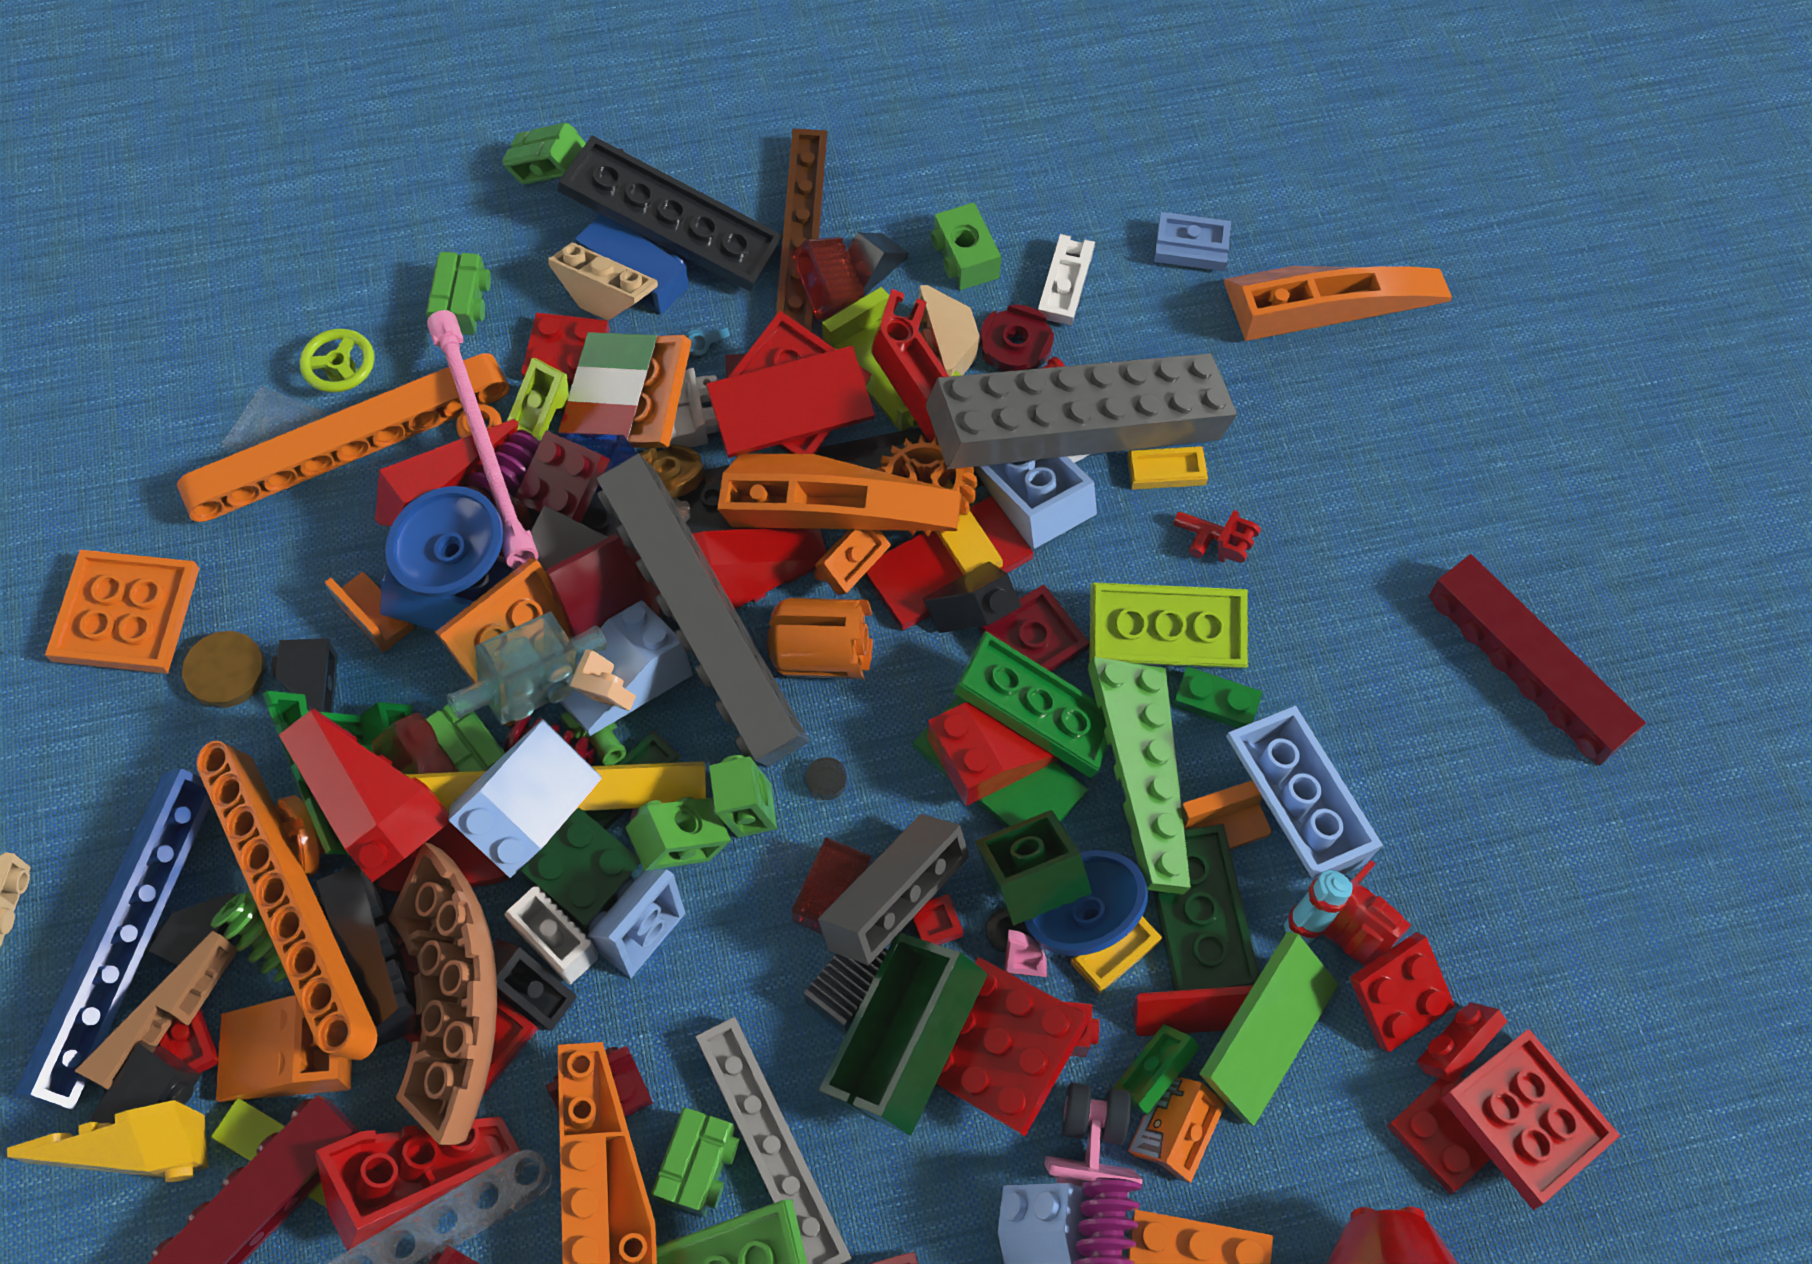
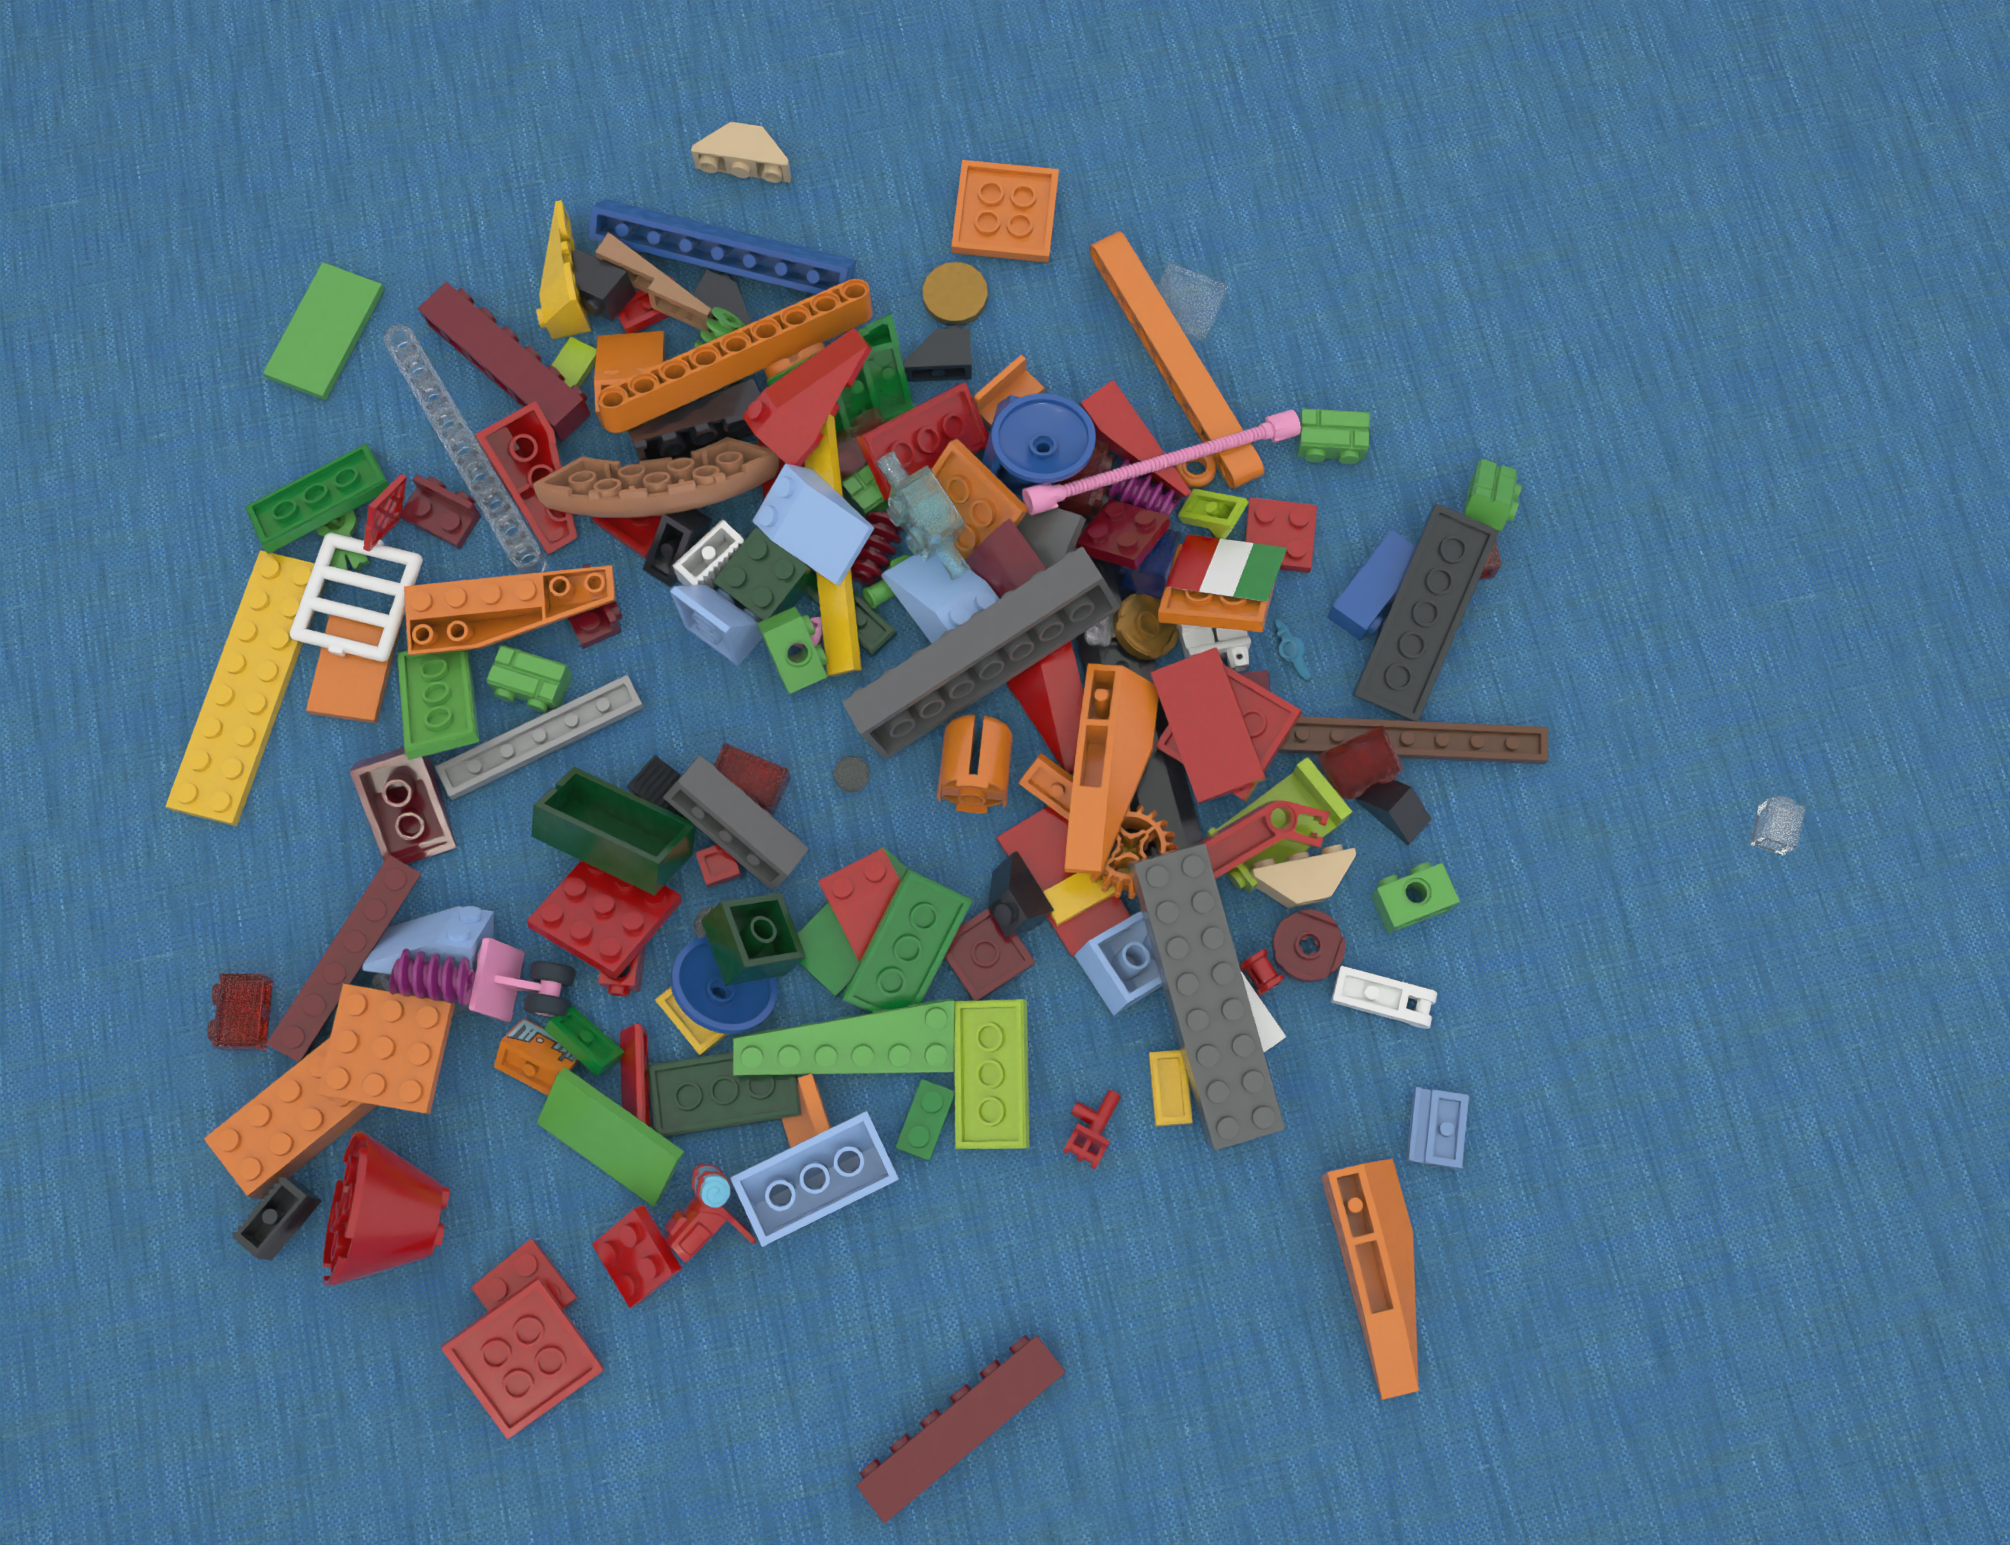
camera: 90 degrees right, 10 degrees up
lime piece [299,329,375,393] -> none
tan slope [548,242,658,321] -> none
light nougat bracket [570,649,636,711] -> none
bright green brick [709,755,777,838] -> none
bright pink tile [1004,930,1047,977] -> none
red plate [1416,1002,1508,1082] -> none
none -> red tile [856,382,989,501]

